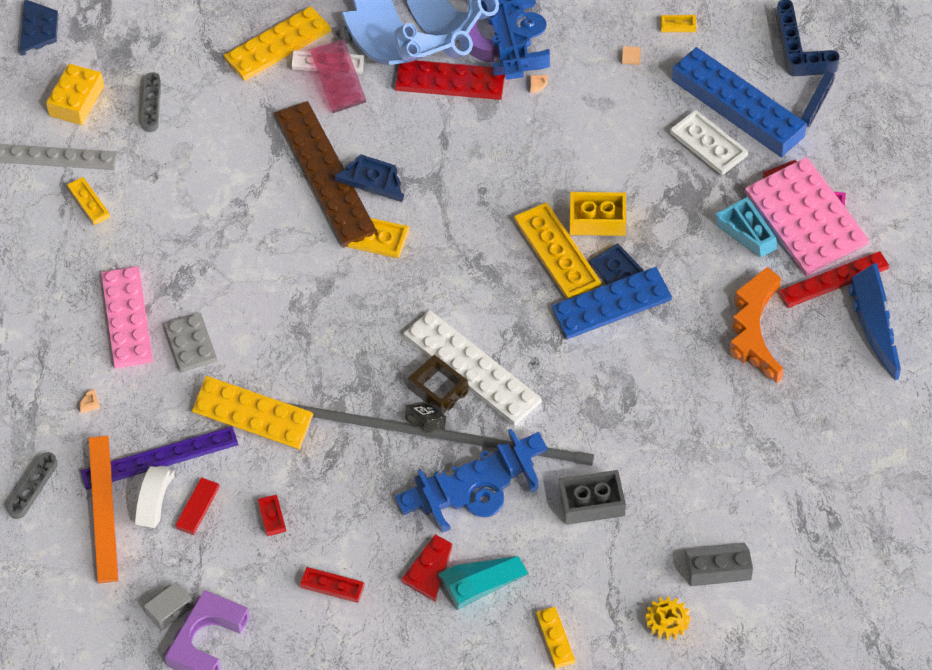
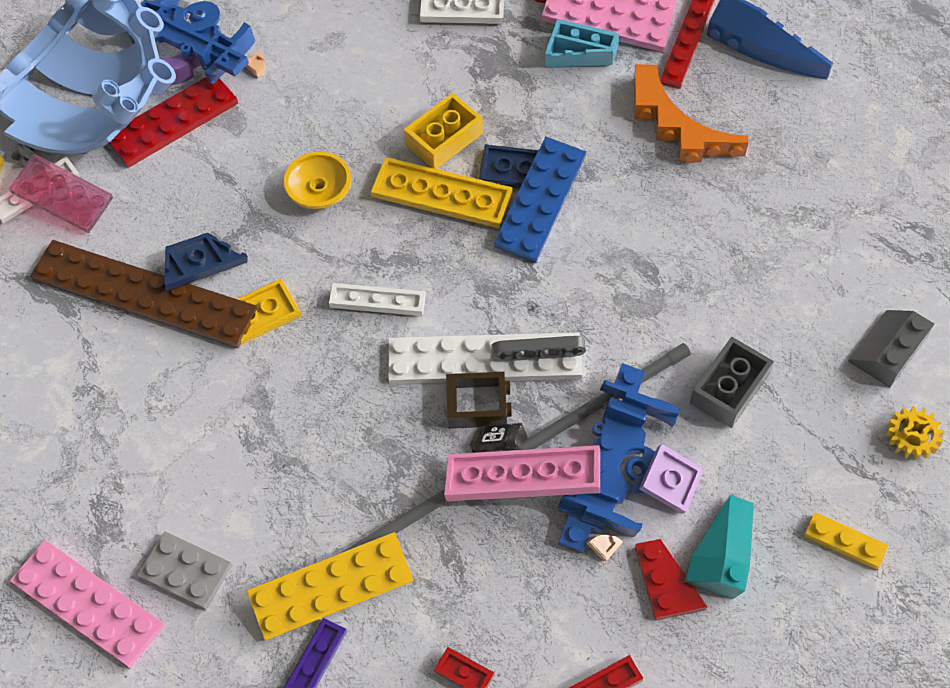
camera: 45 degrees left, 5 degrees up
none -> yellow dish [284,151,352,209]
none -> white plate [329,283,426,316]
none -> bright pink plate [444,445,600,501]
none -> dark grey beam [491,336,586,362]
none -> light nougat tile [586,535,623,561]
none -> lavender plate [639,444,704,514]

